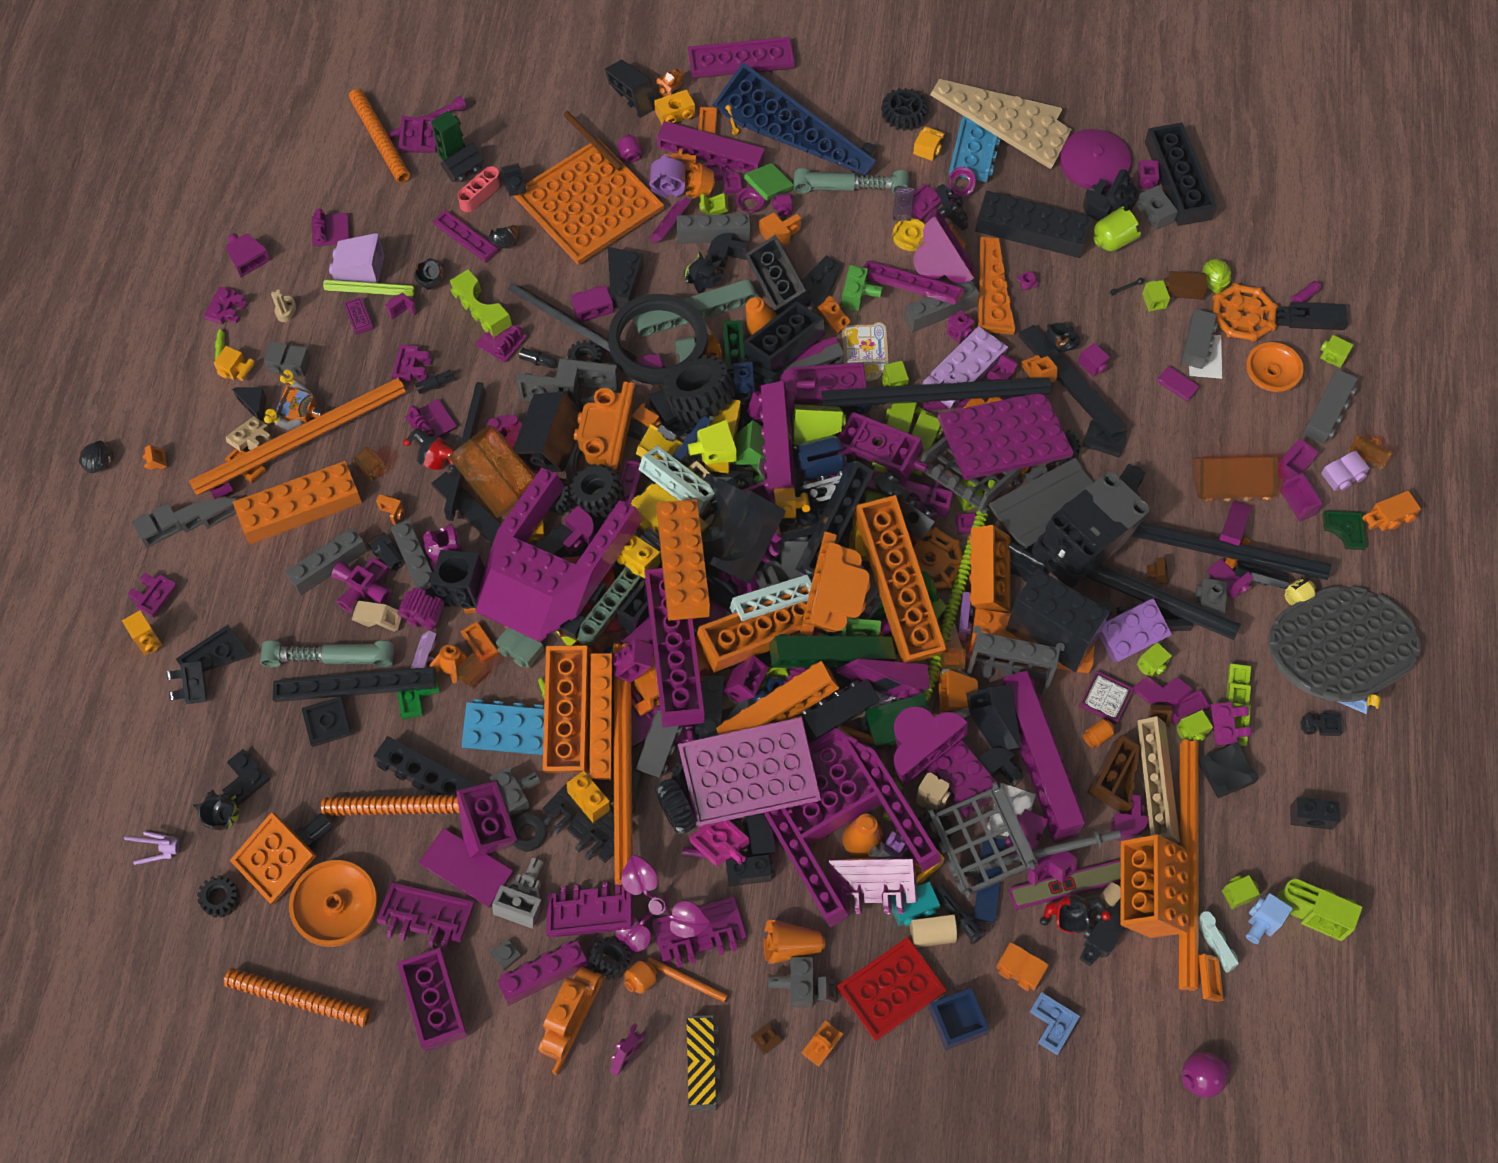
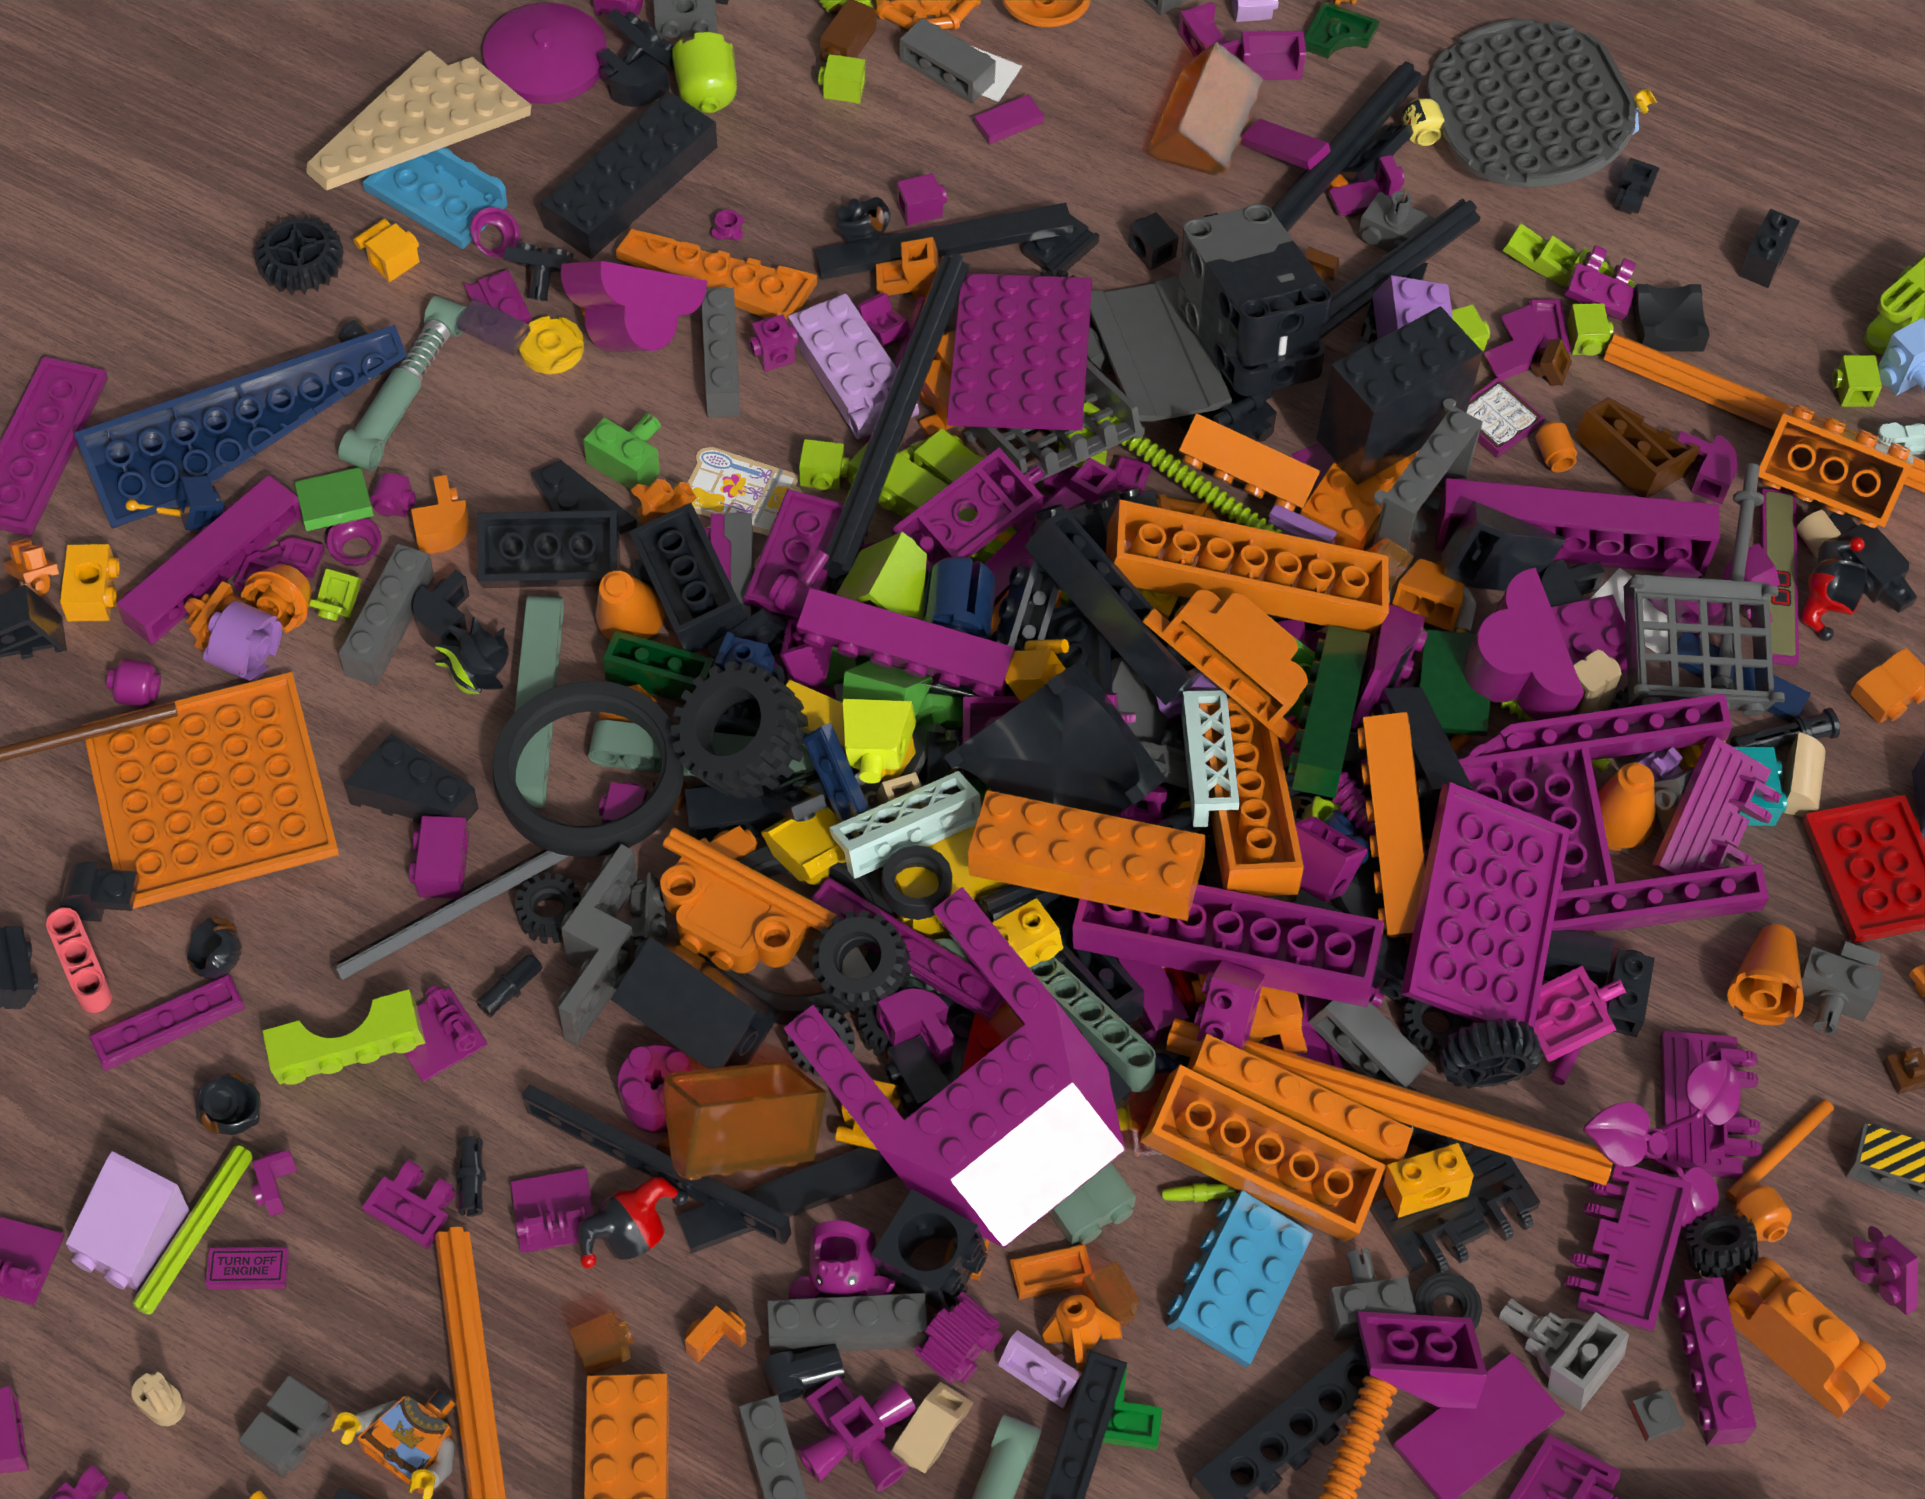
camera: 70 degrees left, 5 degrees down
magenta tile [649,197,691,243] -> none
orange tile [698,107,718,135] -> none
magenta tile [862,261,965,305] -> none
black hinge [1110,278,1144,296] -> none
tan brick [1137,716,1180,843] -> none
none -> dark blue brick [176,476,224,530]
none -> black tyre [882,845,953,920]

